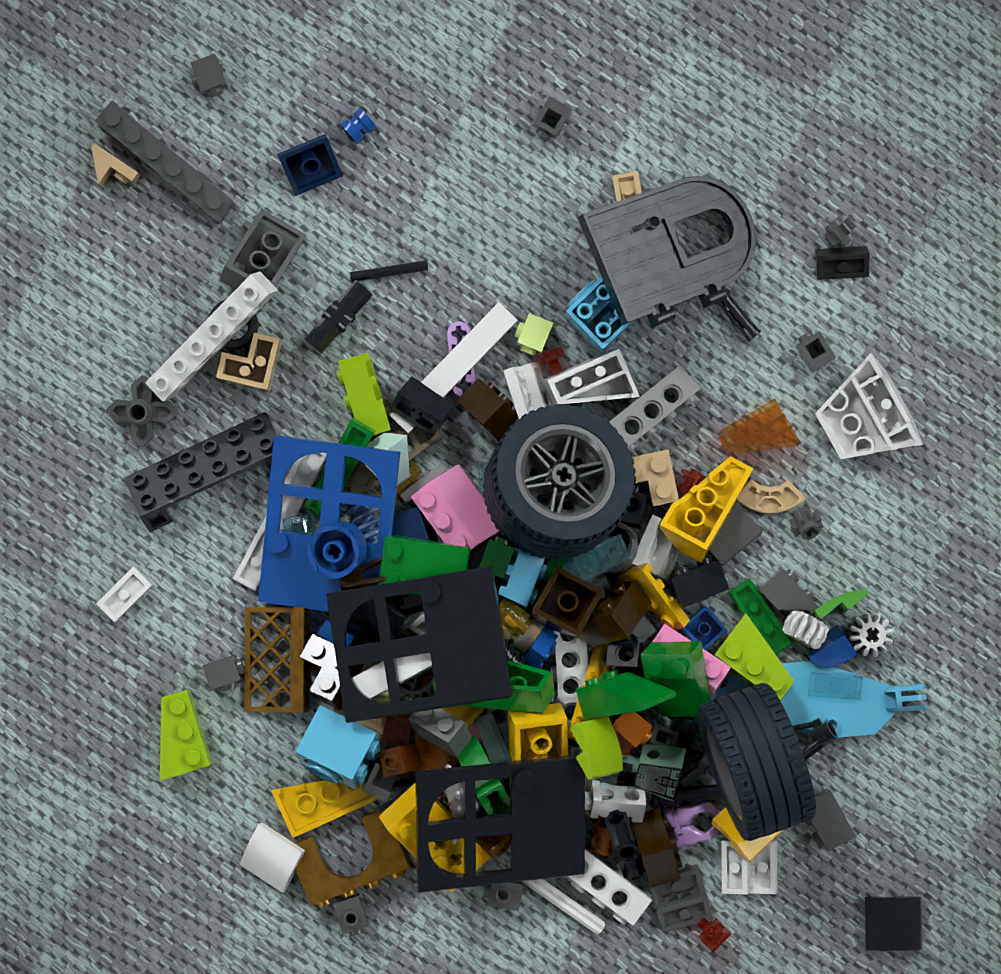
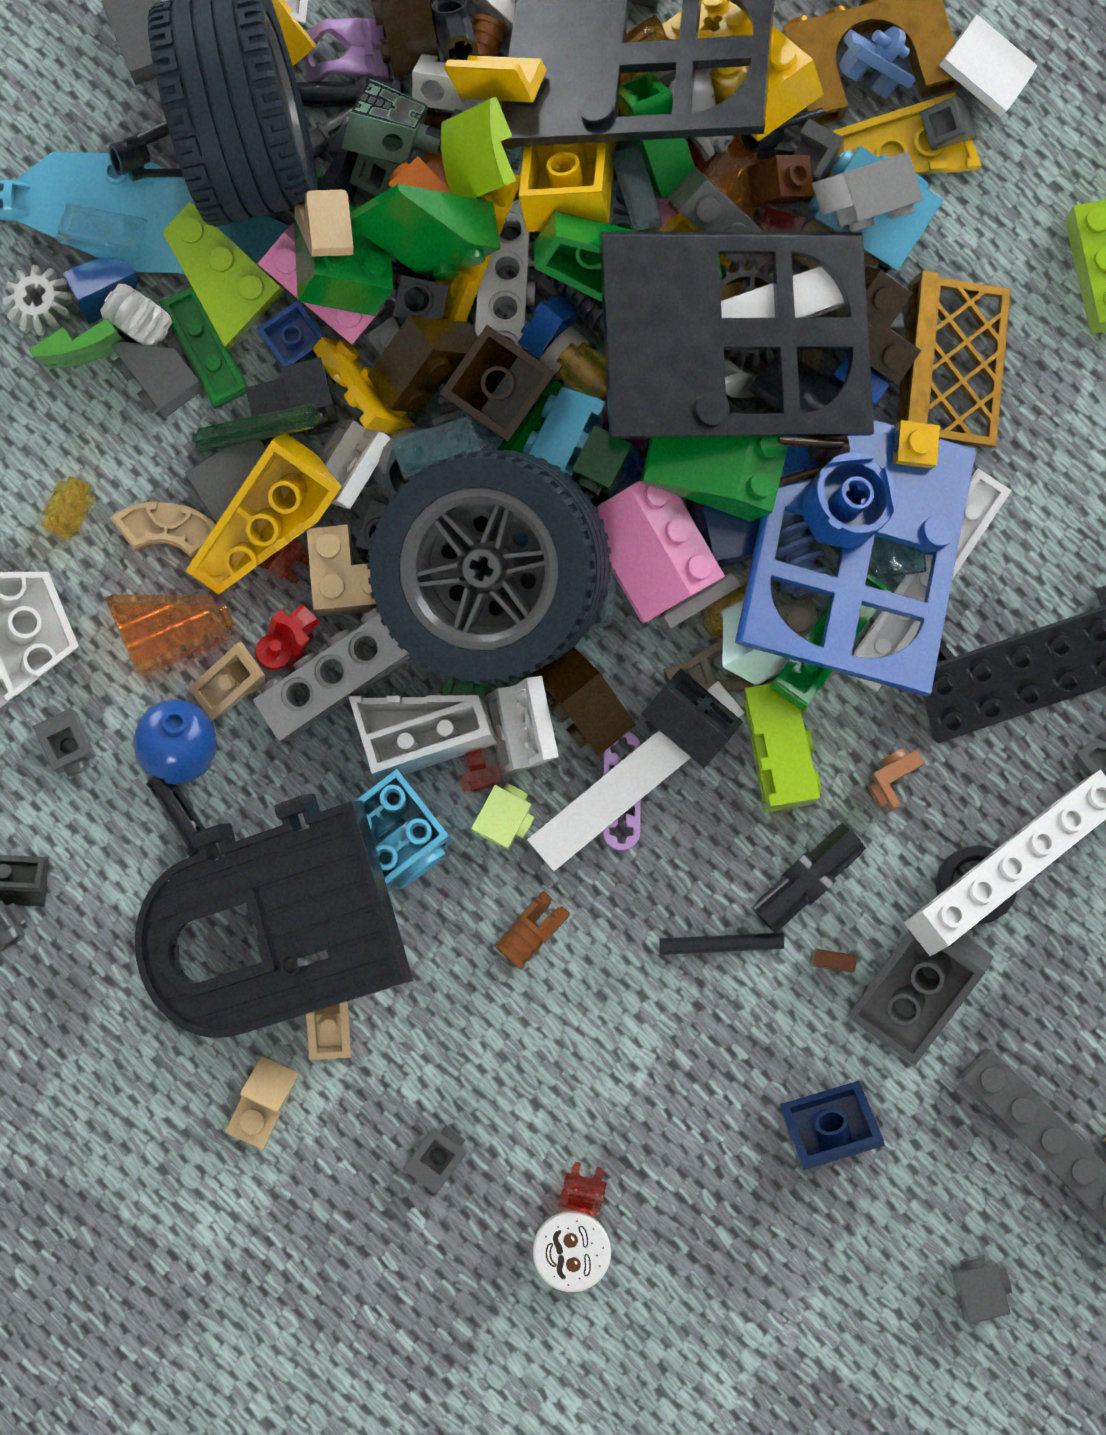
camera: 170 degrees left, 5 degrees down
dark grey brick [202,655,245,691] -> none
tan brick [216,333,282,392] -> none
blue wheel [340,108,377,144] -> none
dark grey gear [789,507,823,540] -> none
none -> clear yellow brick [41,476,95,540]
none -> blue cylinder [133,699,217,785]
none -> tan slope [189,642,265,721]
none -> clear green axle [191,404,321,452]
none -> tan slope [225,1056,300,1150]
none -> red hips [254,605,319,672]
none -> tan slope [294,190,354,256]
none -> yellow panel [444,55,547,103]
none -> dark orange hinge [494,891,570,970]
none -> white head [533,1211,611,1292]
none -> clear red tile [558,1162,607,1216]
none -> reddish brown tile [810,949,857,973]
none -> light grey hinge [812,151,923,232]
none -> medium blue hips [838,26,916,99]
none -> nougat bracket [868,748,925,812]
none -> yellow plate [893,420,940,469]
none -> dark grey slope [919,95,977,150]

